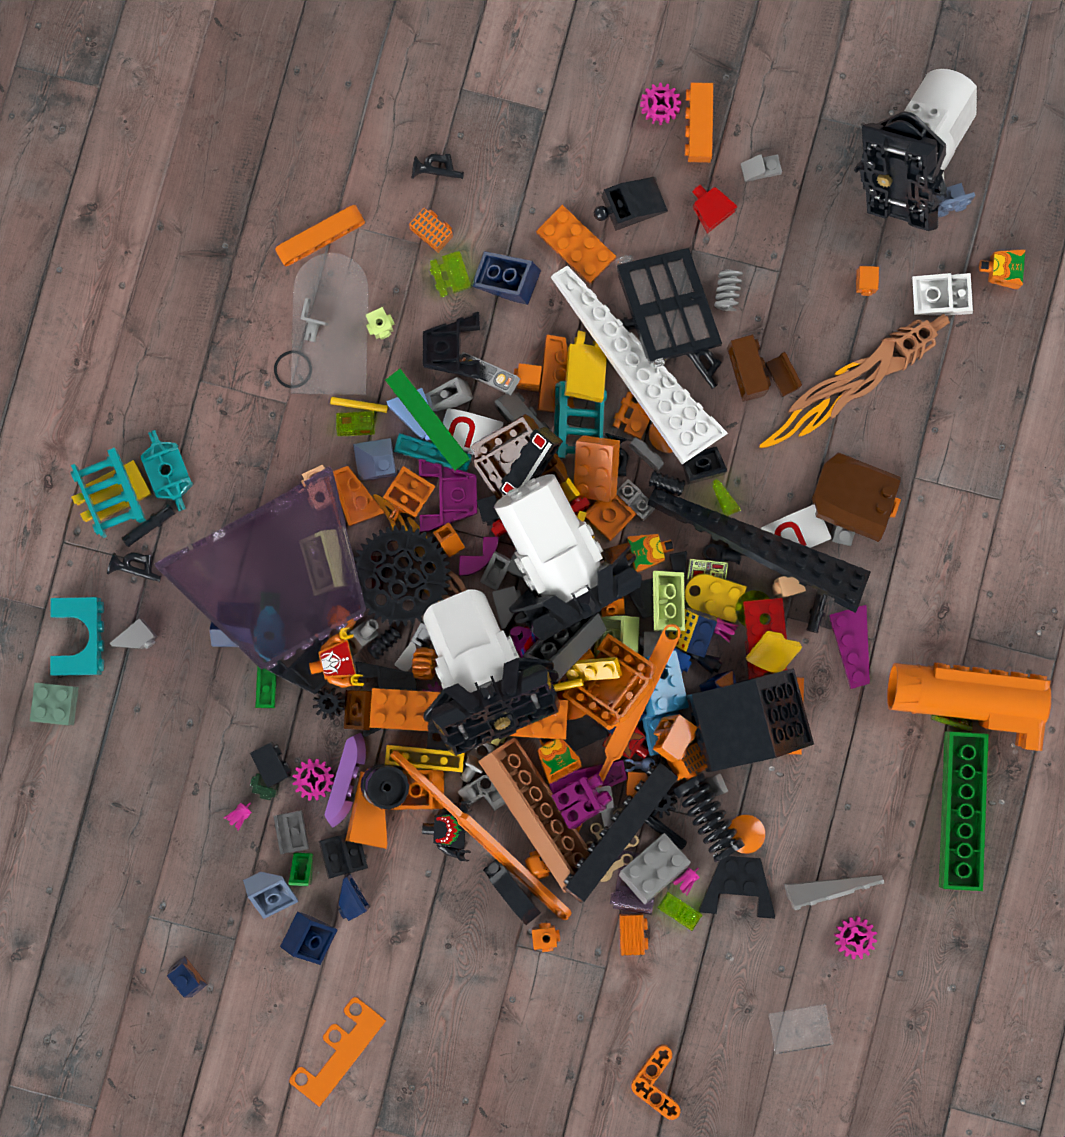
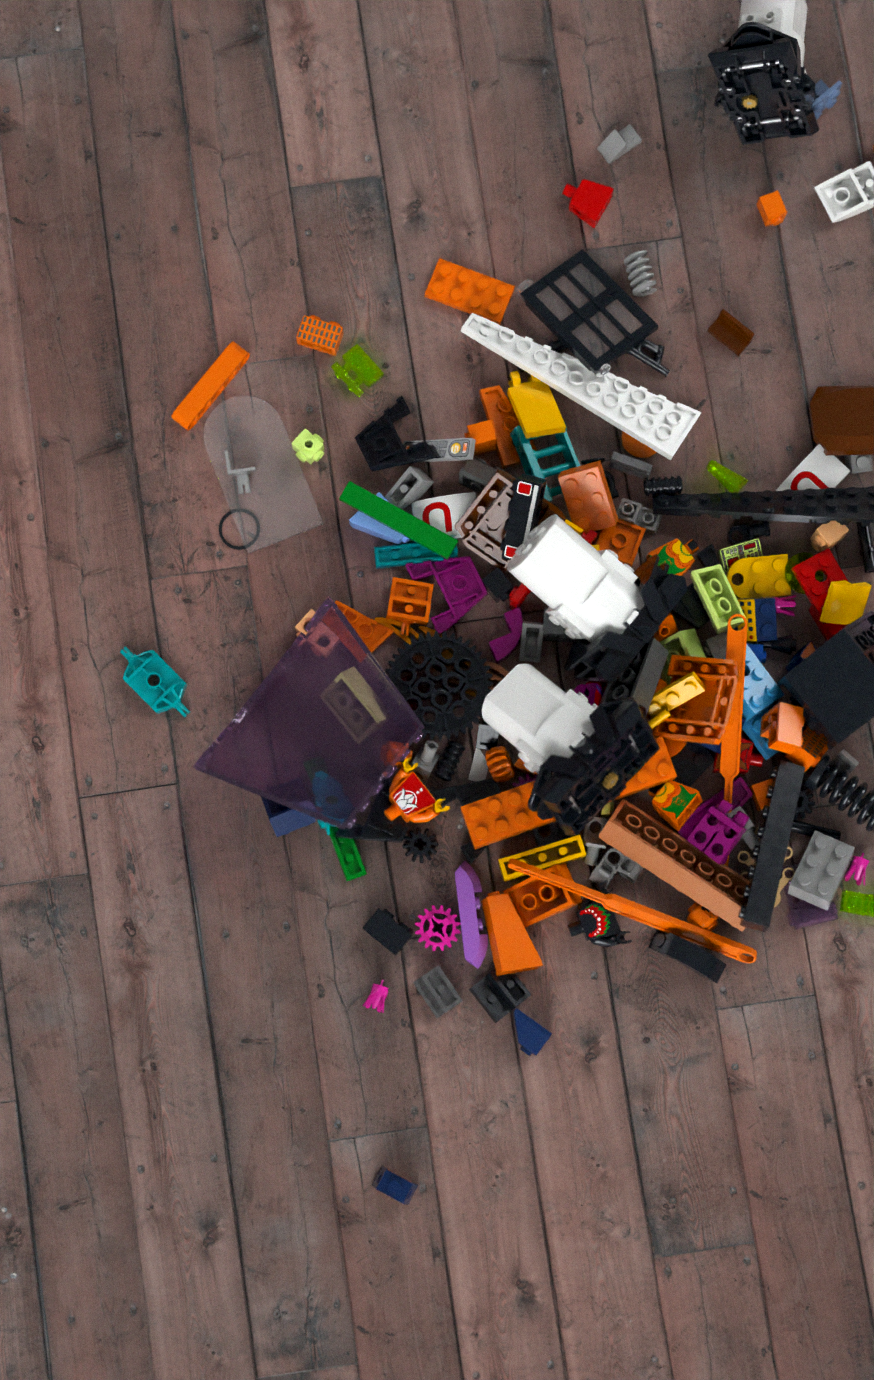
camera: 20 degrees left, 5 degrees down
sand green brick [30,683,79,725] -> none
teal arch [50,597,104,676] -> none
teal fence [70,448,146,538] -> none
yellow tile [71,460,152,522] -> none
black piece [107,552,162,583] -> none
light grey slope [110,618,158,649] -> none
black pin [121,504,176,547] -> none
sand blue slope [243,872,299,919] -> none
clear green bracket [250,773,279,800] -> none
dark blue slope [280,911,338,965] -> none
green slope [289,853,313,886] -> none
orange piece [289,997,386,1107] -> none
yellow piece [330,397,388,413] -> none
clear neon green slope [336,411,375,436] -> none
reddish brown tile [344,690,372,730] -> none
sand blue slope [353,438,397,481] -> none
black wheel [360,764,409,810] -> none
black piece [411,154,464,179] -> none
orange brick [433,523,465,557] -> none
dark blue slope [471,251,541,305] -> none
light grey slope [492,586,521,630] -> none
orange brick [531,923,560,952] -> none
black slope [594,177,668,231] -> none
orange plate [612,391,650,440] -> none
orange brick [619,913,648,956] -> none
light blue arm [625,757,655,772] -> none
dark pink gear [640,83,681,125] -> none
black slope [682,446,727,485] -> none
orange brick [685,83,713,163] -> none
reddish brown brick [727,334,771,402] -> none
nougat piece [759,314,950,448] -> none

